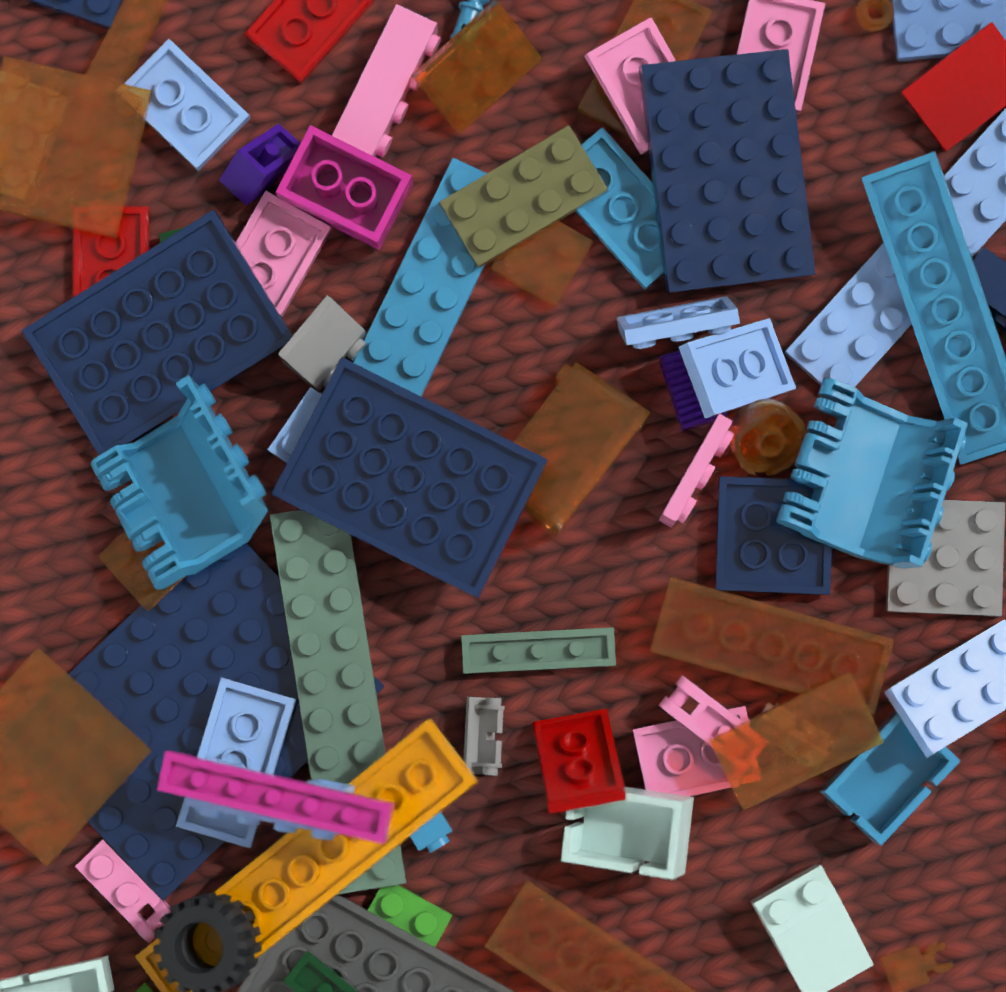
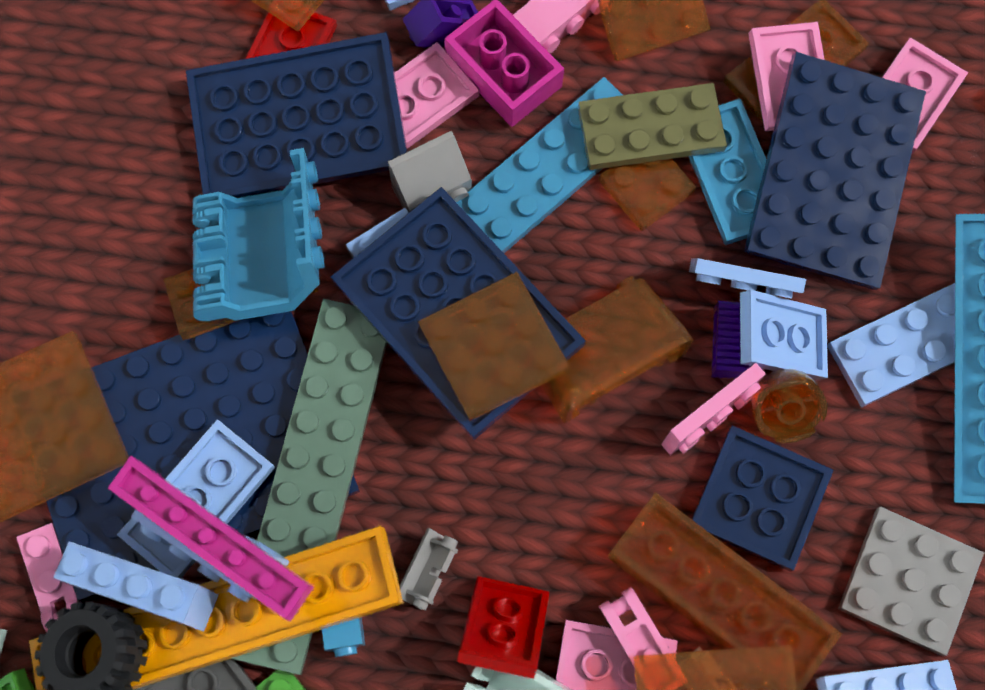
camera: 20 degrees right, 10 degrees down
sand green plate [461,627,616,674] -> none
dark azure hinge [776,378,968,569] -> none
none -> light blue brick [53,541,219,632]
none -> clear orange plate [418,272,570,421]

